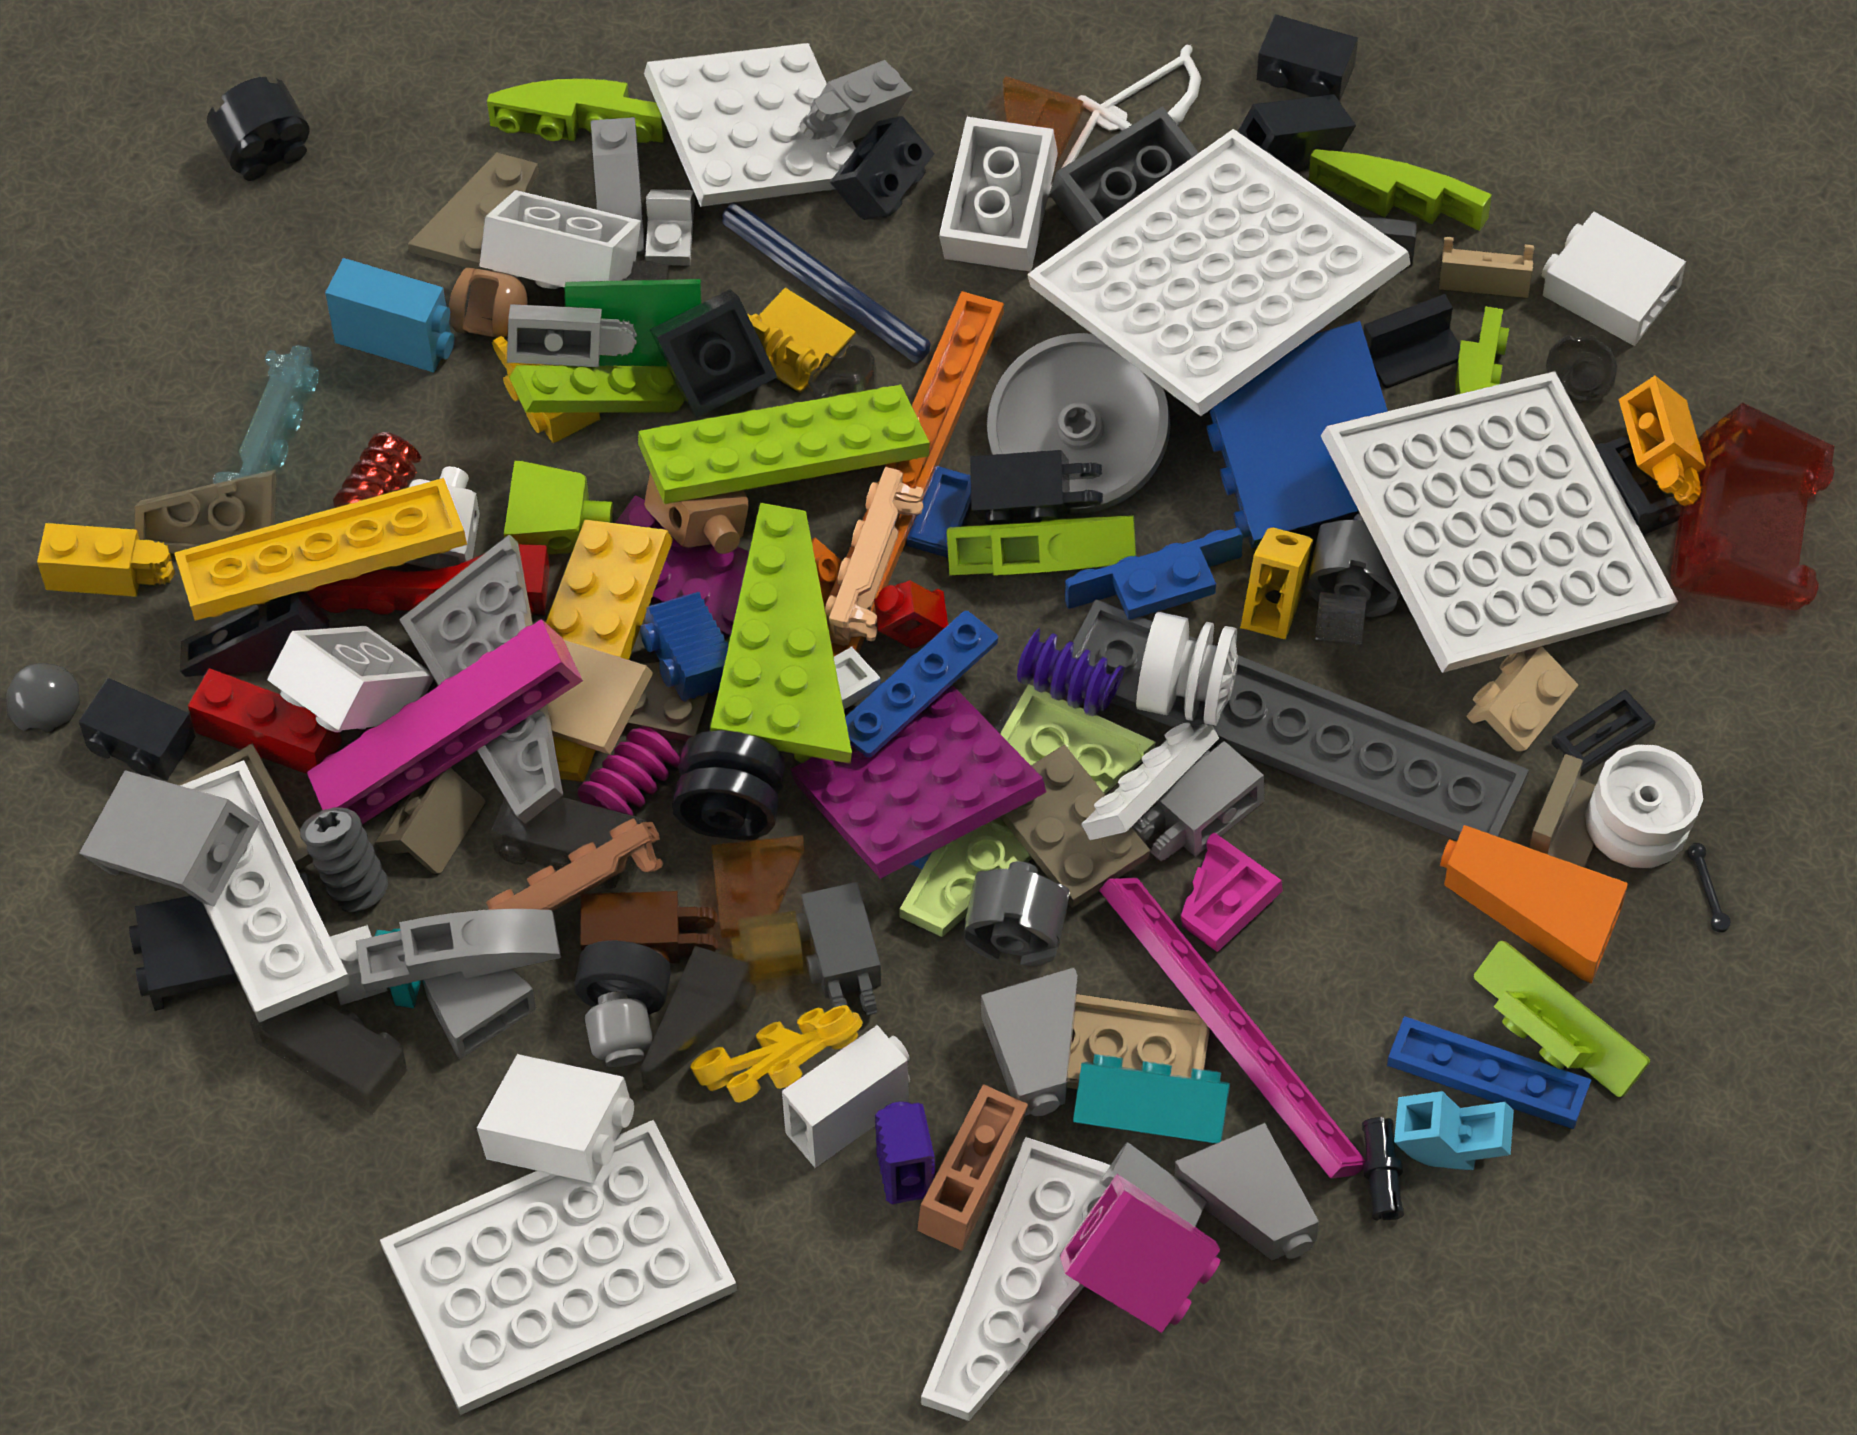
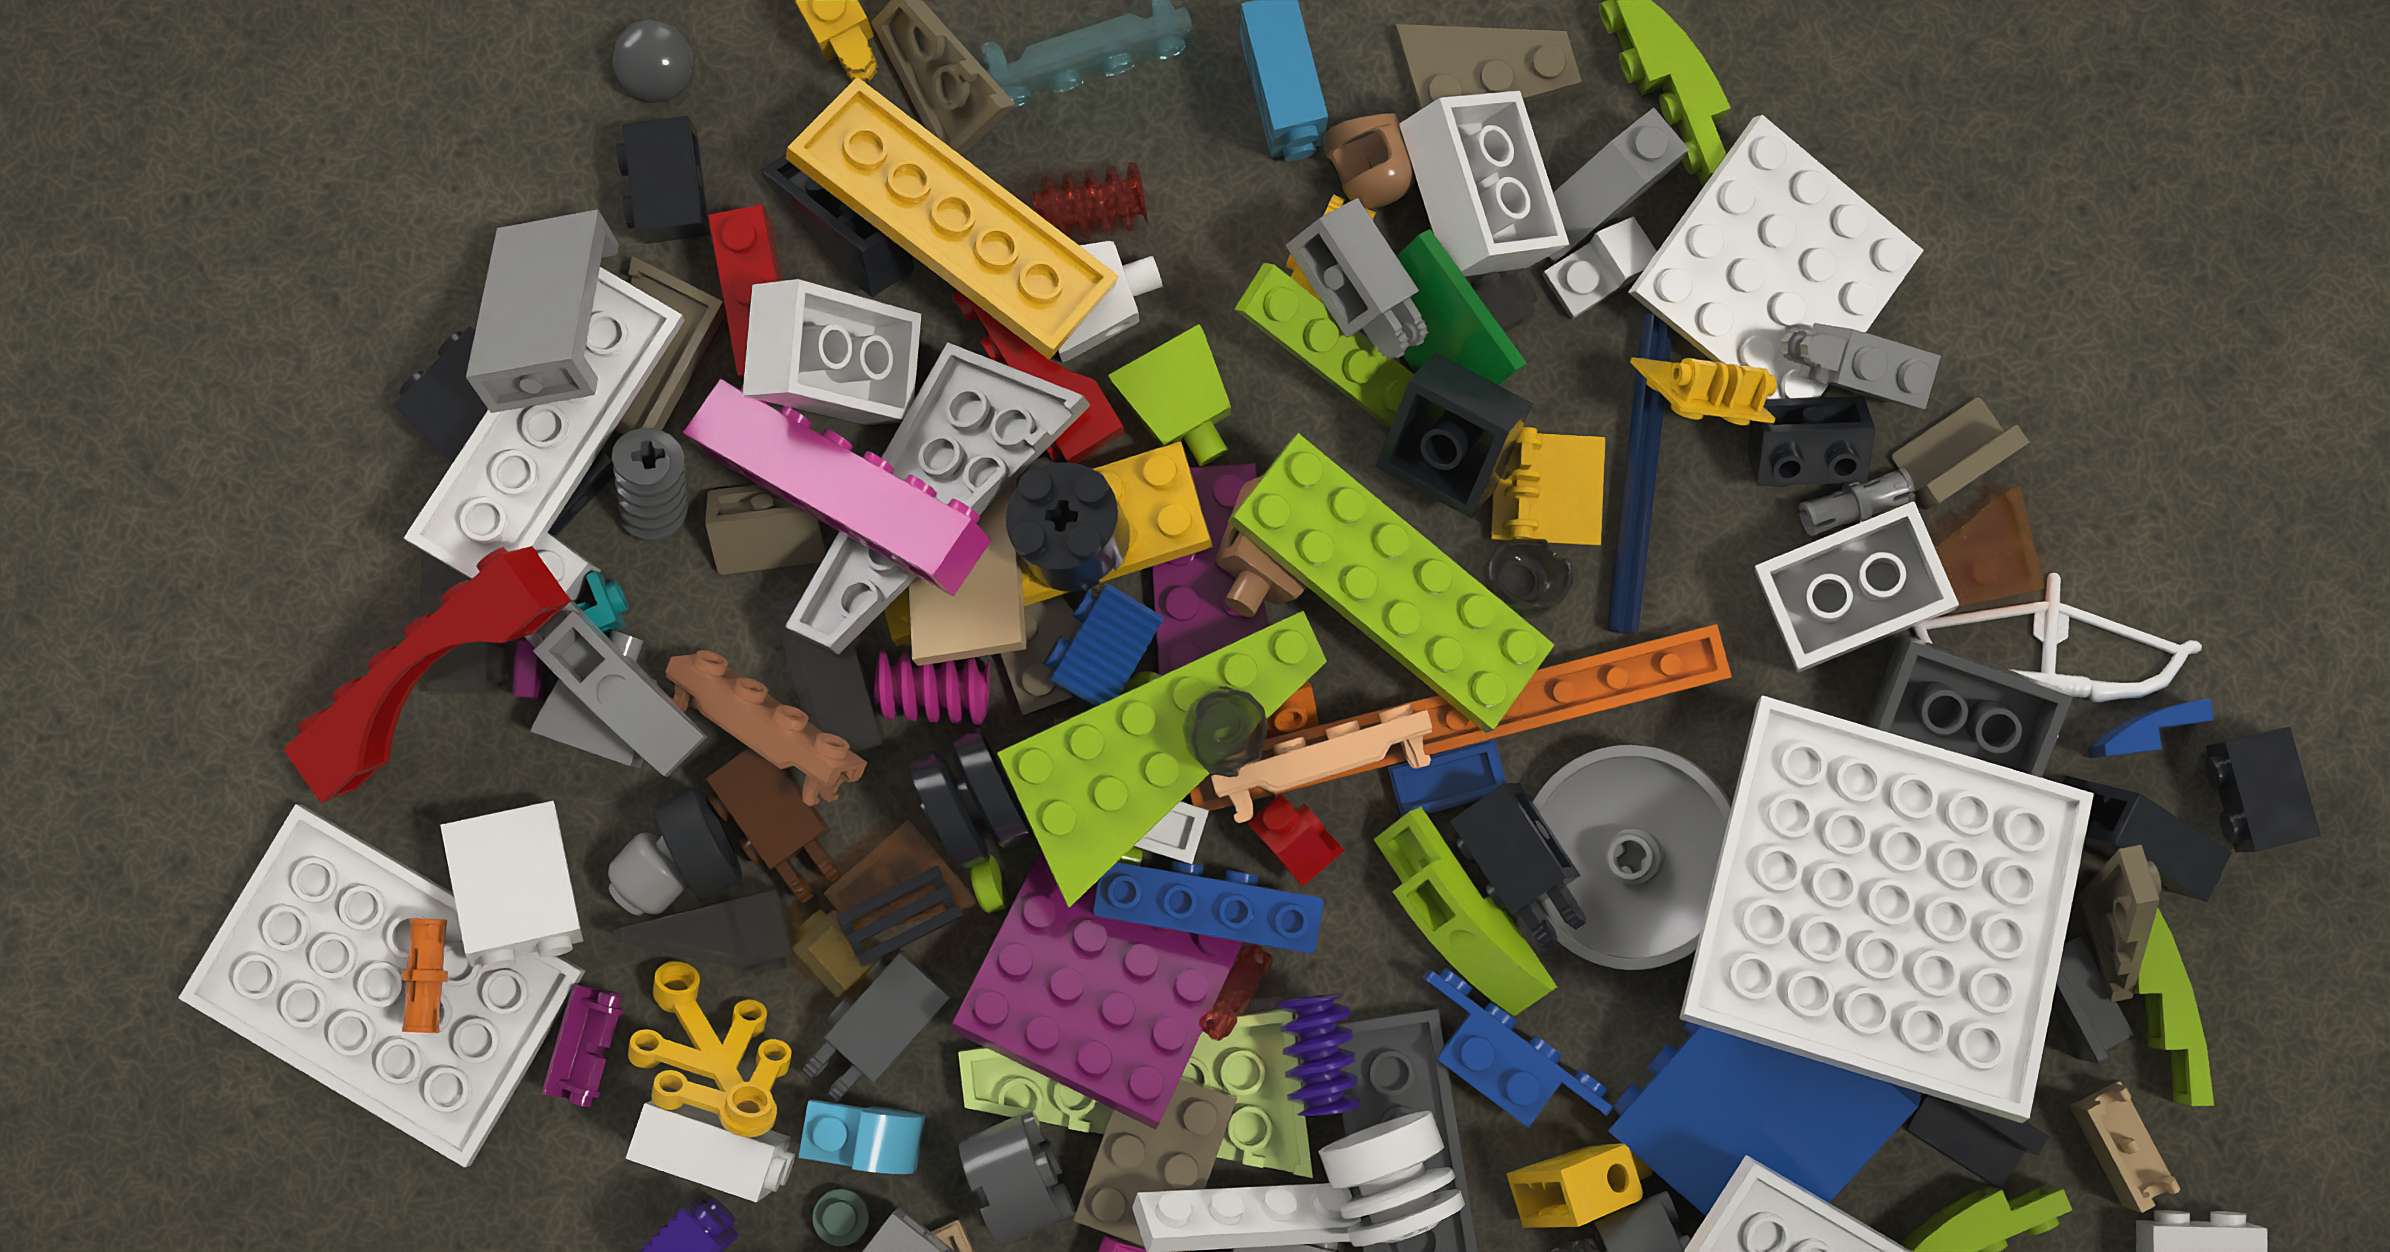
camera: 55 degrees right, 25 degrees up
none -> red arch [283,546,571,803]
none -> orange pin [401,918,448,1033]
none -> magenta tile [512,641,548,701]
none -> magenta hinge [541,984,624,1107]
none -> medium azure brick [798,1099,926,1174]
none -> sand green plate [813,1188,870,1246]
none -> black tile [836,865,963,968]
none -> lime tile [970,855,1009,914]
none -> black brick [1006,463,1130,592]
none -> clear smoke hair [1182,686,1268,778]
none -> clear red axle [1199,944,1273,1041]
none -> yellow hinge [1630,357,1777,425]
none -> light grey pin [1799,468,1916,536]
none -> dark tan panel [1891,398,2030,510]
none -> dark tan wing [2078,845,2161,1003]
none -> blue slope [2089,698,2214,758]

